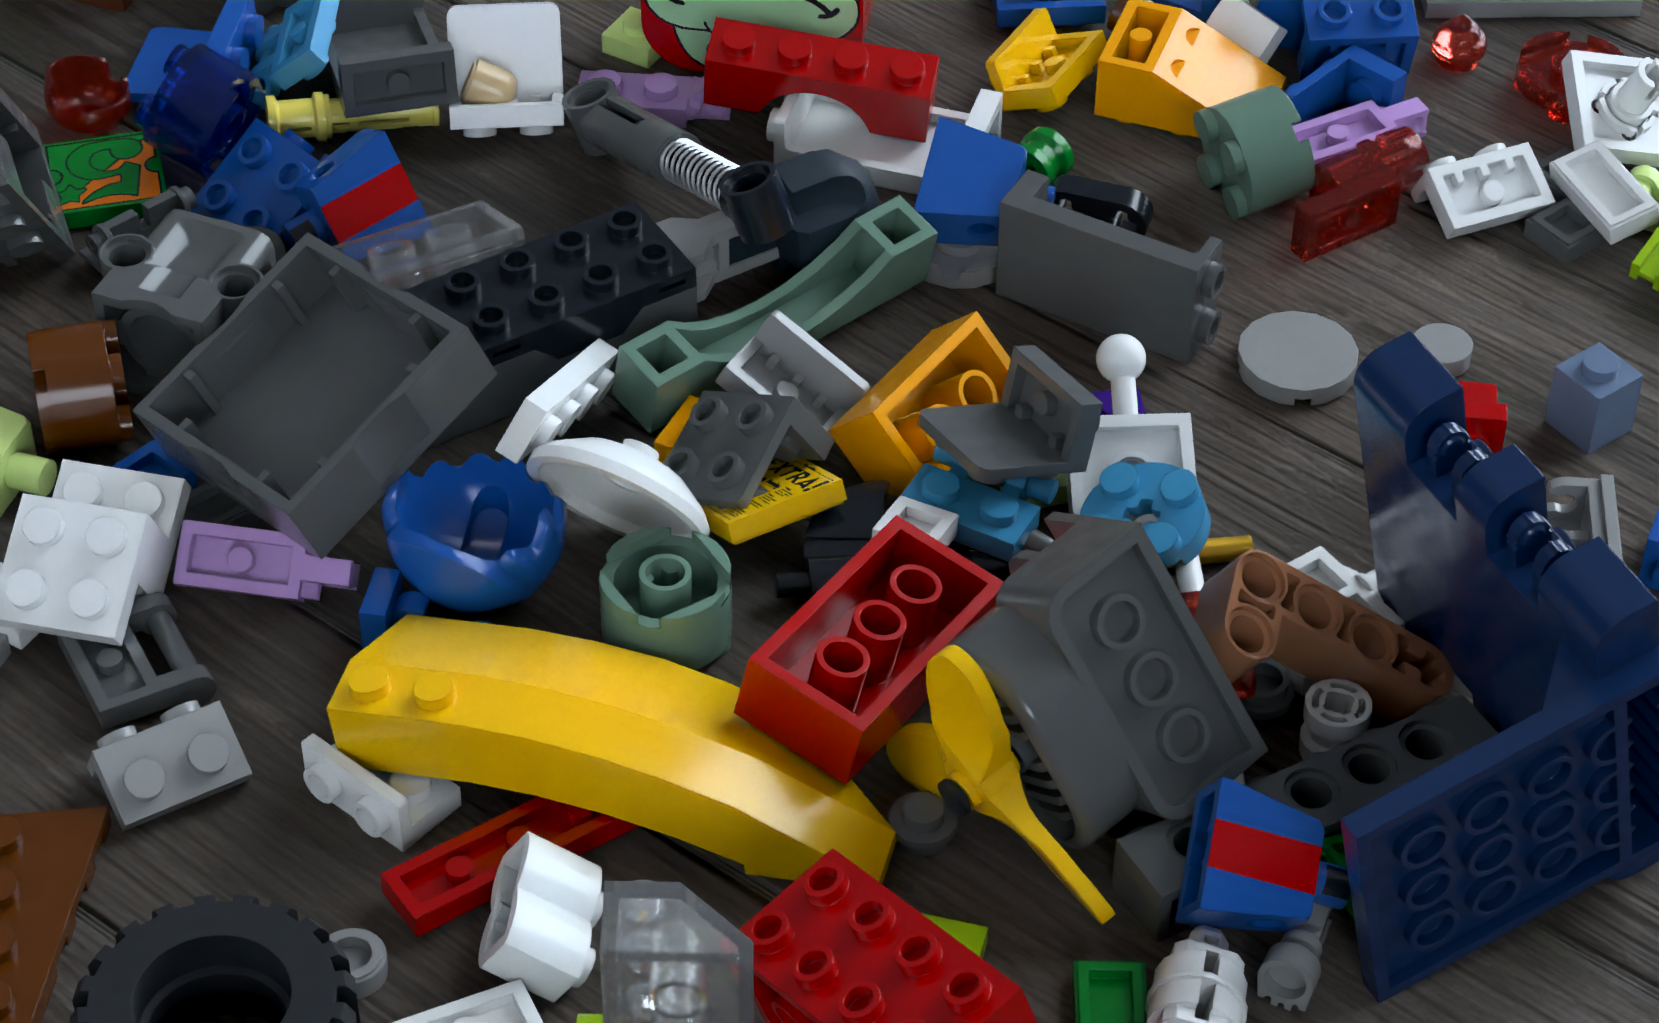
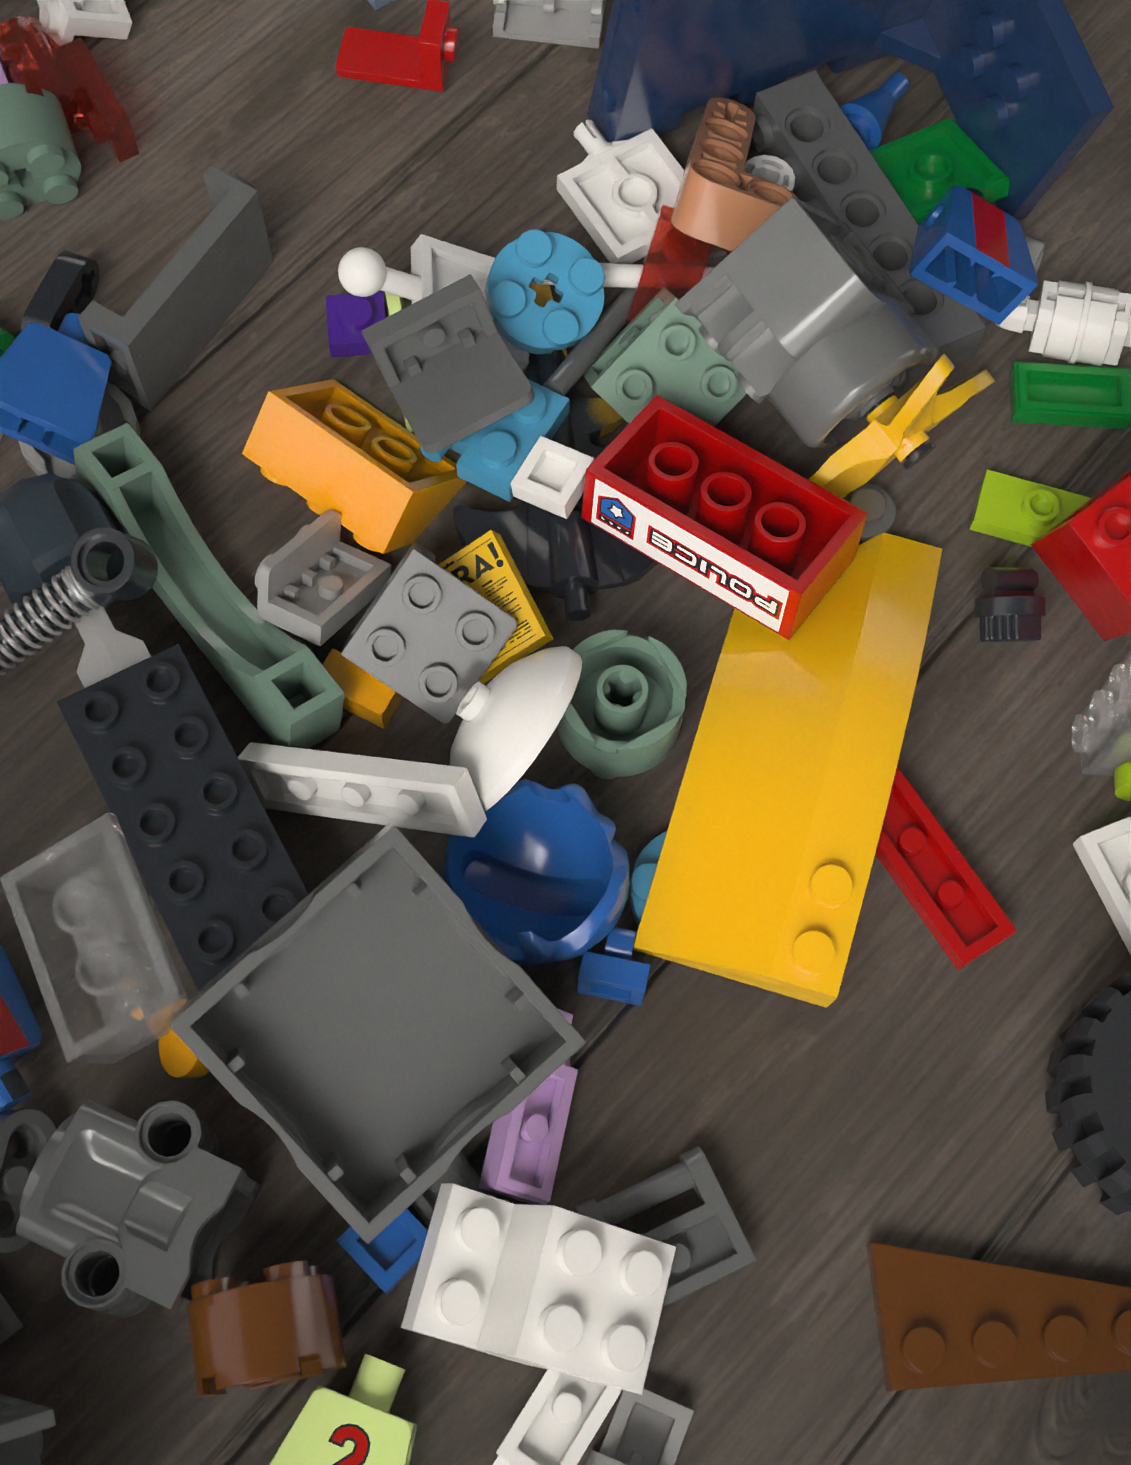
camera: 90 degrees left, 25 degrees up
light grey bracket [87,700,253,832] -> none
white bracket [301,733,462,852] -> none
light grey tile [329,928,388,999] -> none
white brick [478,831,606,1003] -> none
light grey tile [1237,311,1359,406] -> none
light grey tile [1414,323,1473,377] -> none

